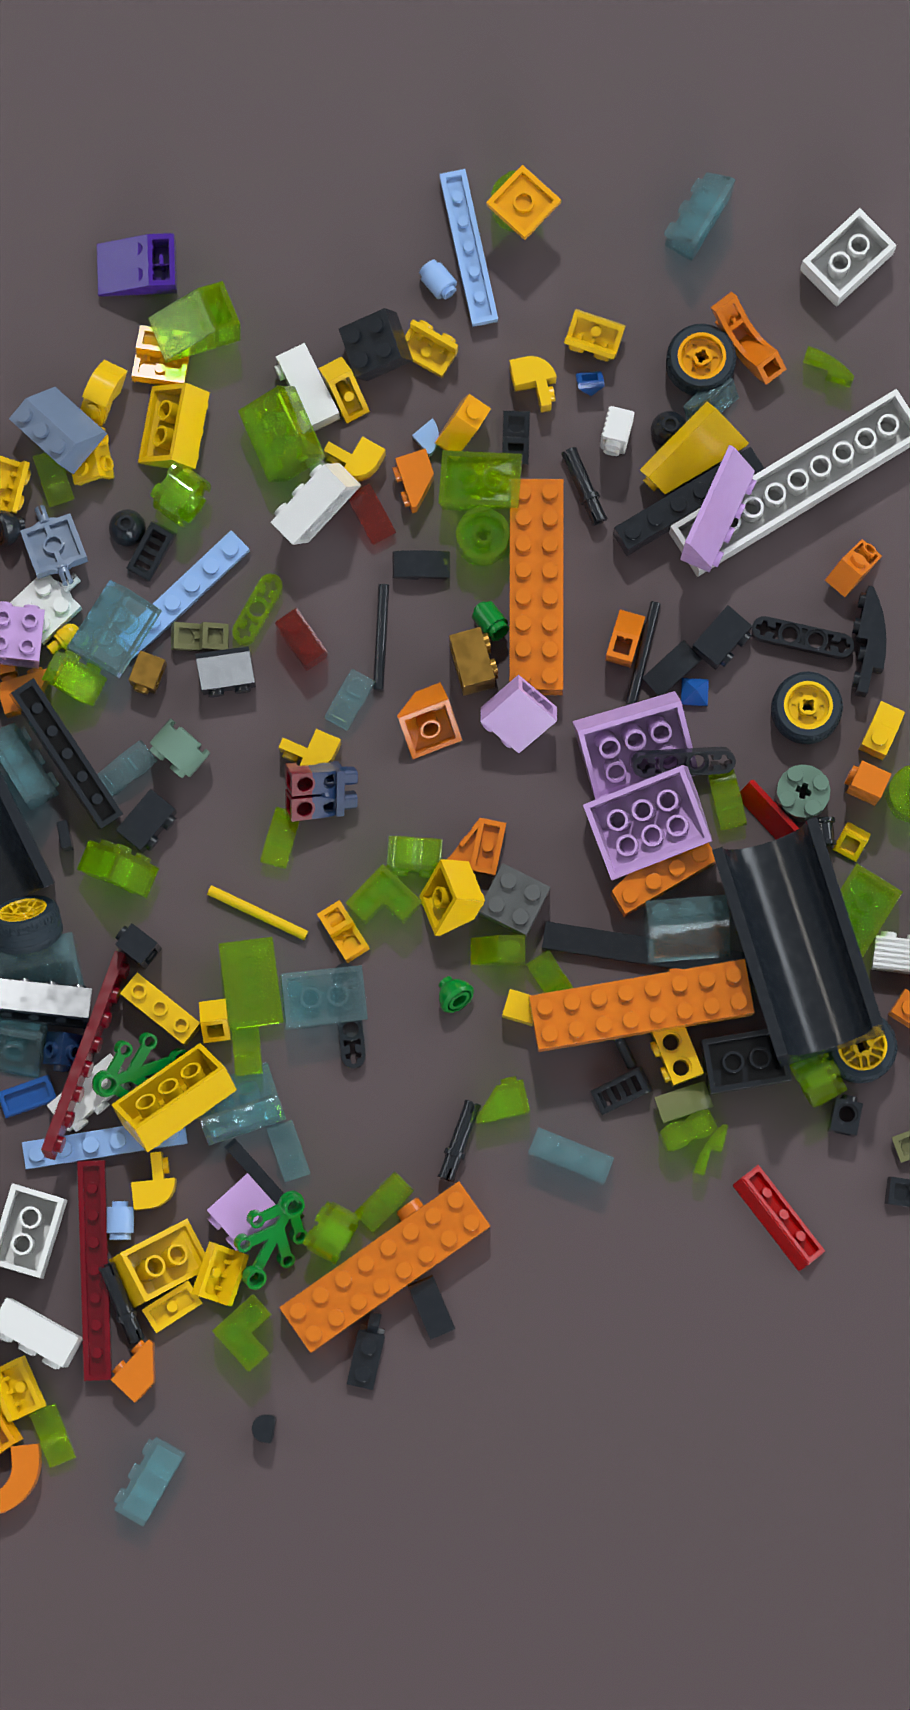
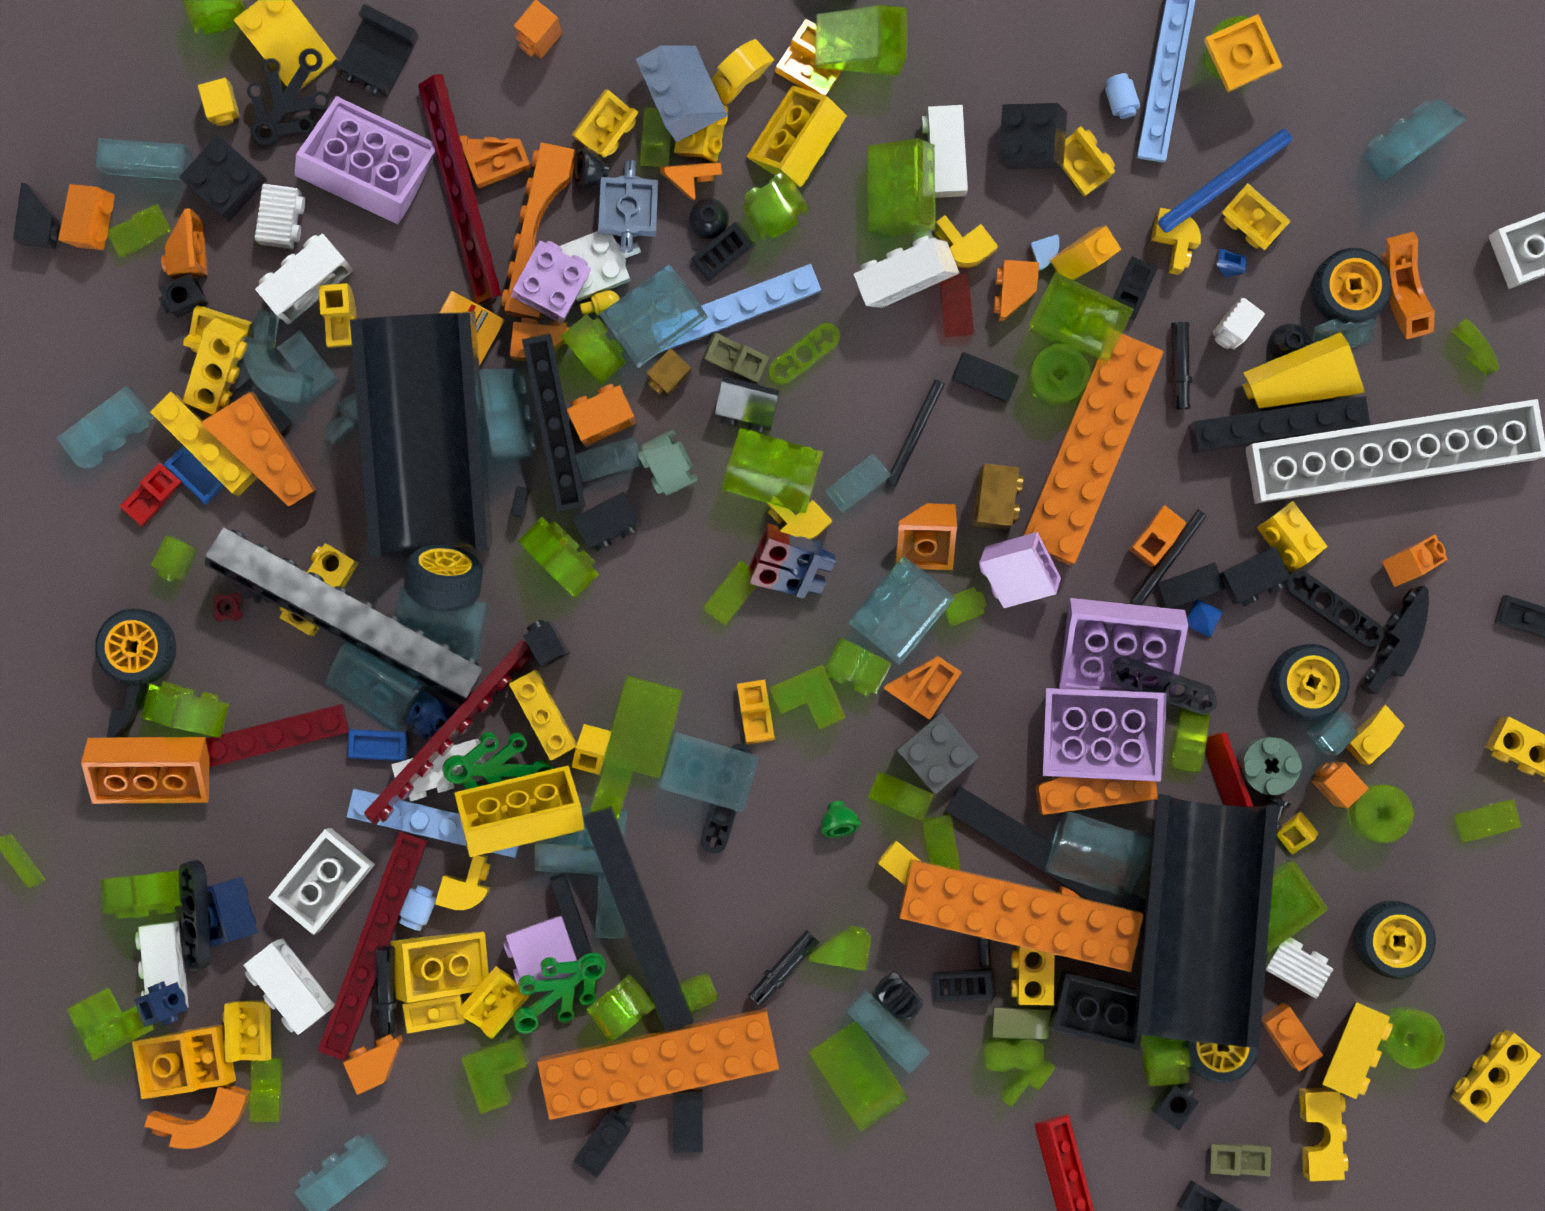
camera: 15 degrees right, 5 degrees up
yellow bar [207,885,308,941] -> none
black brick [252,1414,277,1443] -> none
clear red brick [275,608,328,671] -> none
yellow slope [318,356,370,424] -> none
orange tile [397,1197,424,1221] -> none
yellow slope [419,859,485,936] -> none
green brick [472,601,509,641] -> none
lavender slope [680,445,757,573] -> none
none -> orange brick [567,384,637,447]
none -> black tile [583,806,694,1032]
none -> orange slope [660,162,722,200]
none -> clear neon green brick [722,428,823,514]
none -> clear neon green slope [809,1020,909,1132]
none -> clear light blue slope [848,556,955,665]
none -> black gear [875,972,923,1022]
none -> clear neon green brick [940,587,987,627]
none -> blue axle [1158,129,1292,233]
none -> yellow bracket [1257,501,1328,573]
none -> clear light blue slope [1306,710,1357,755]

